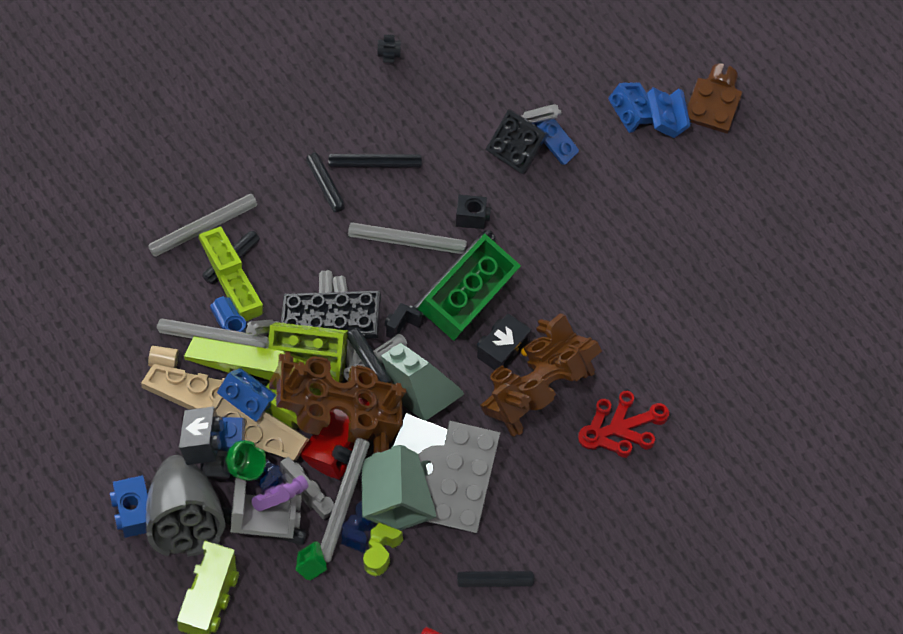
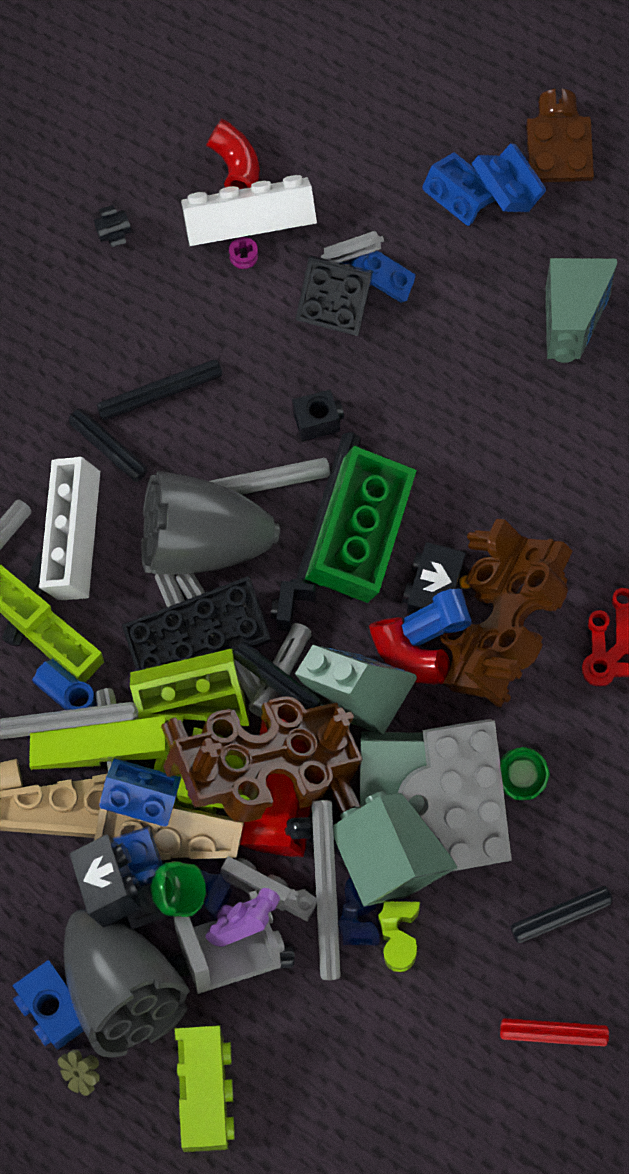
camera: 15 degrees left, 10 degrees up
light grey axle [246,319,280,336] -> none
green slope [296,541,327,580] -> none
none -> white brick [39,457,100,600]
none -> olive plant [58,1049,100,1096]
none -> dark grey cylinder [141,471,280,575]
none -> white brick [181,175,317,246]
none -> red cylinder [206,118,260,189]
none -> magenta bush [229,237,258,269]
none -> red cylinder [369,617,451,685]
none -> blue piece [402,589,472,646]
none -> green hair [500,747,550,800]
none -> sand green slope [545,258,617,363]

